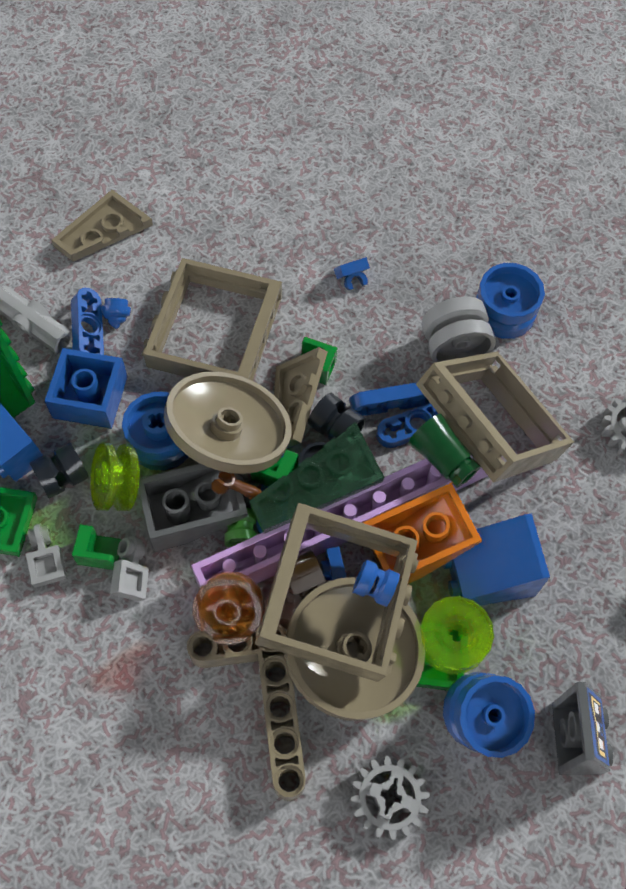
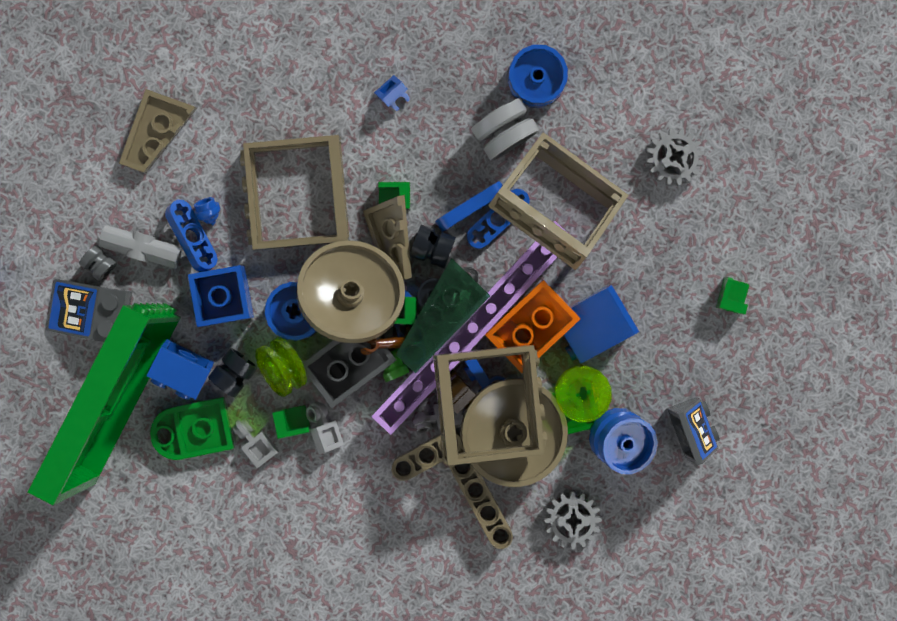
camera: 20 degrees left, 25 degrees up
clear orange cylinder [192,571,264,645] -> none
blue wheel [352,559,400,607] -> none
dark green plant [408,414,481,488] -> none

